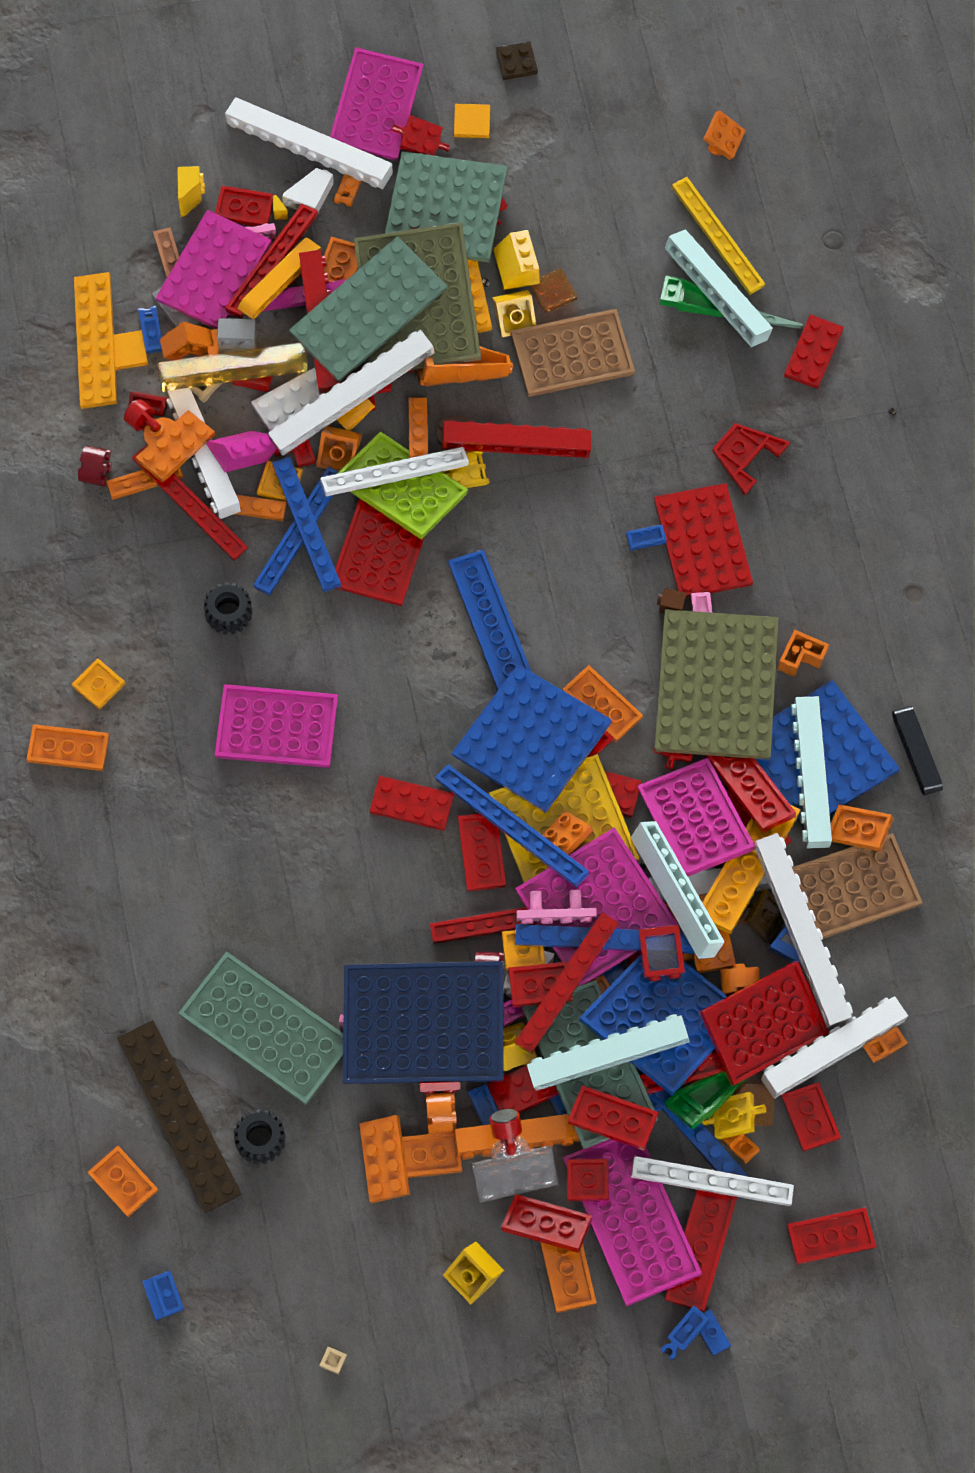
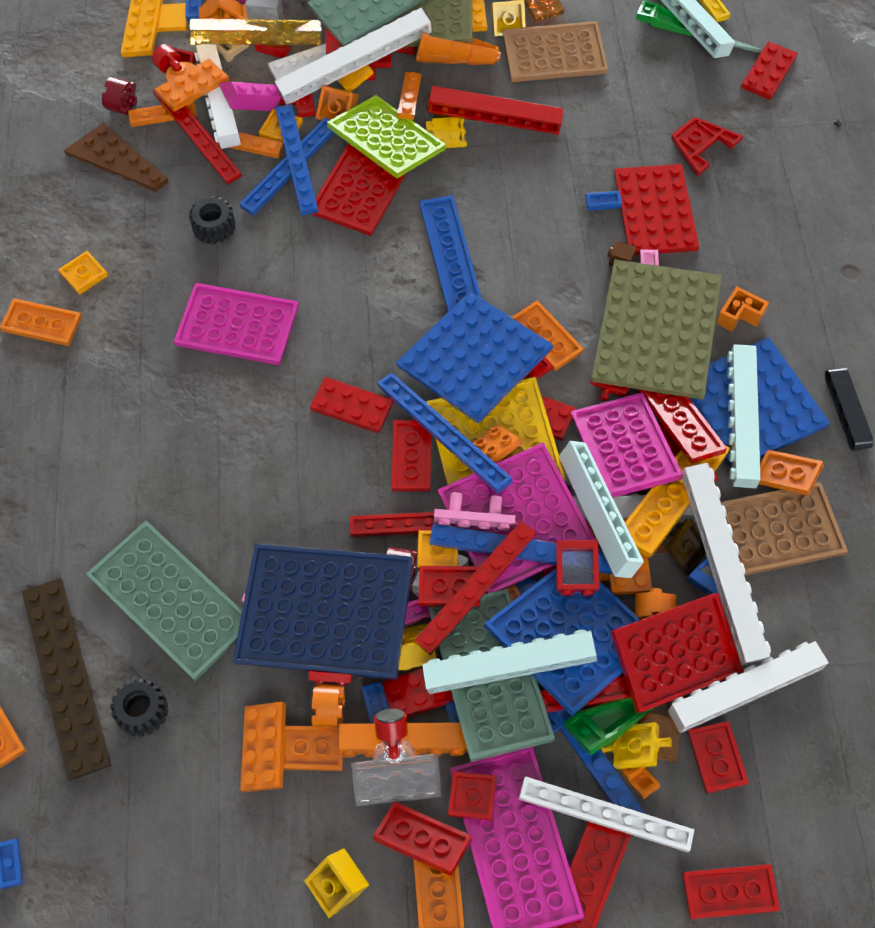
camera: 10 degrees right, 5 degrees down
white plate [320,447,469,496] -> none
red plate [568,1085,658,1151] -> none
orange slope [863,1026,908,1063] -> none
none -> reddish brown wing [64,123,168,192]

